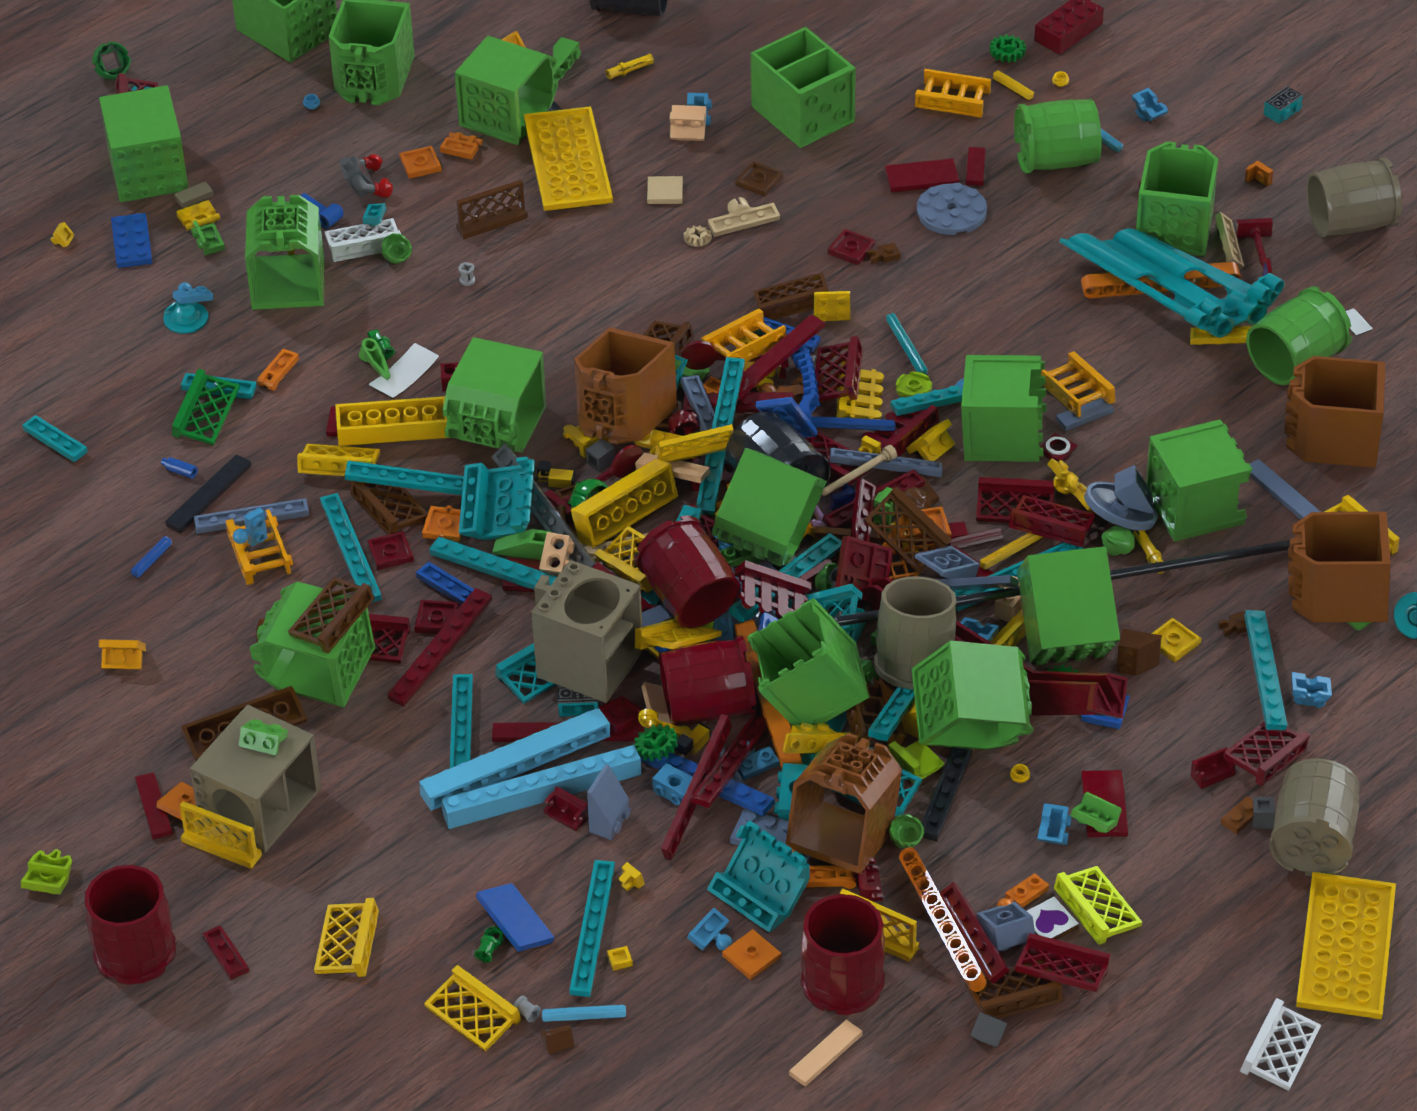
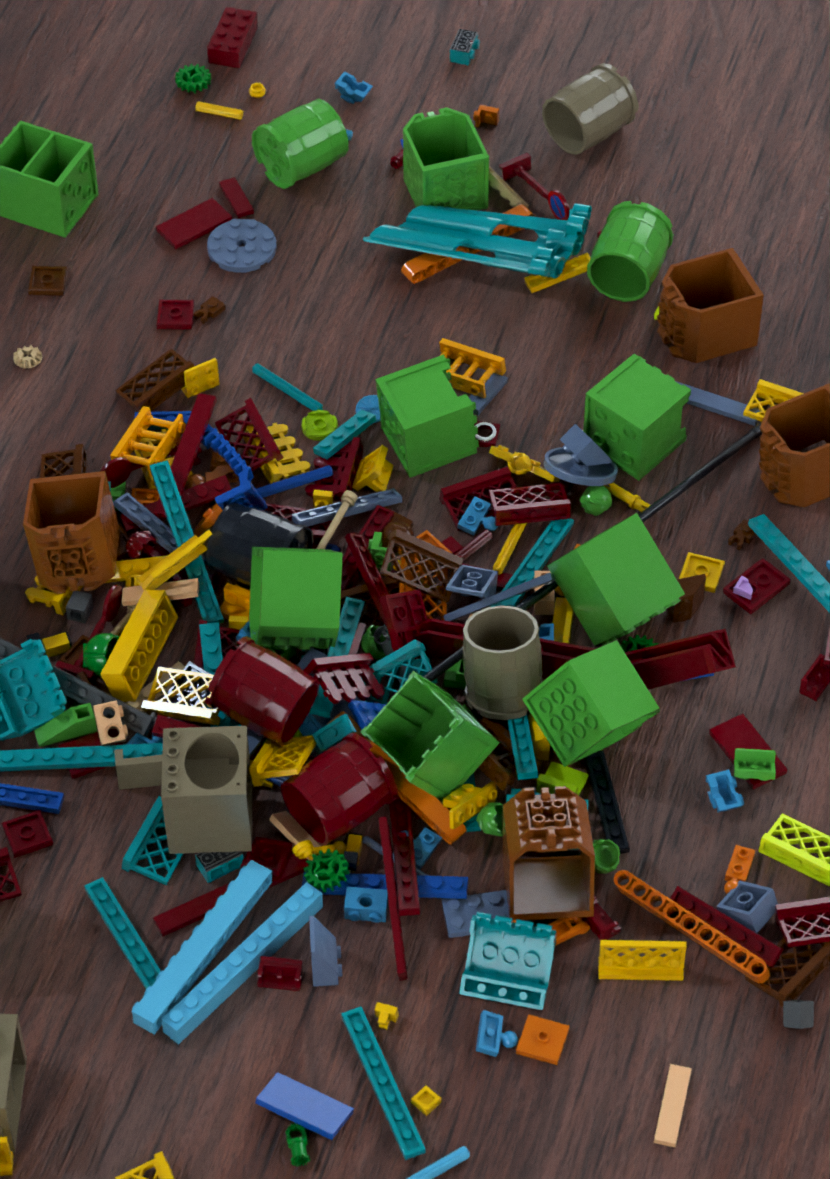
camera: 30 degrees left, 5 degrees up
dark red plate [387,588,492,707] -> none
tan plate [708,197,780,237] -> none
teal arch [774,763,808,821] -> none
dark red piece [801,894,885,1015] -> none
light orange fence [915,69,991,118] -> none
yellow plate [1010,764,1030,783] -> none
tile [1027,897,1079,940] -> none
none -> teal plate [312,714,356,752]
none -> dark azure plate [457,496,498,536]
none -> dark red plate [723,558,791,615]
none -> lavender tile [733,576,753,600]

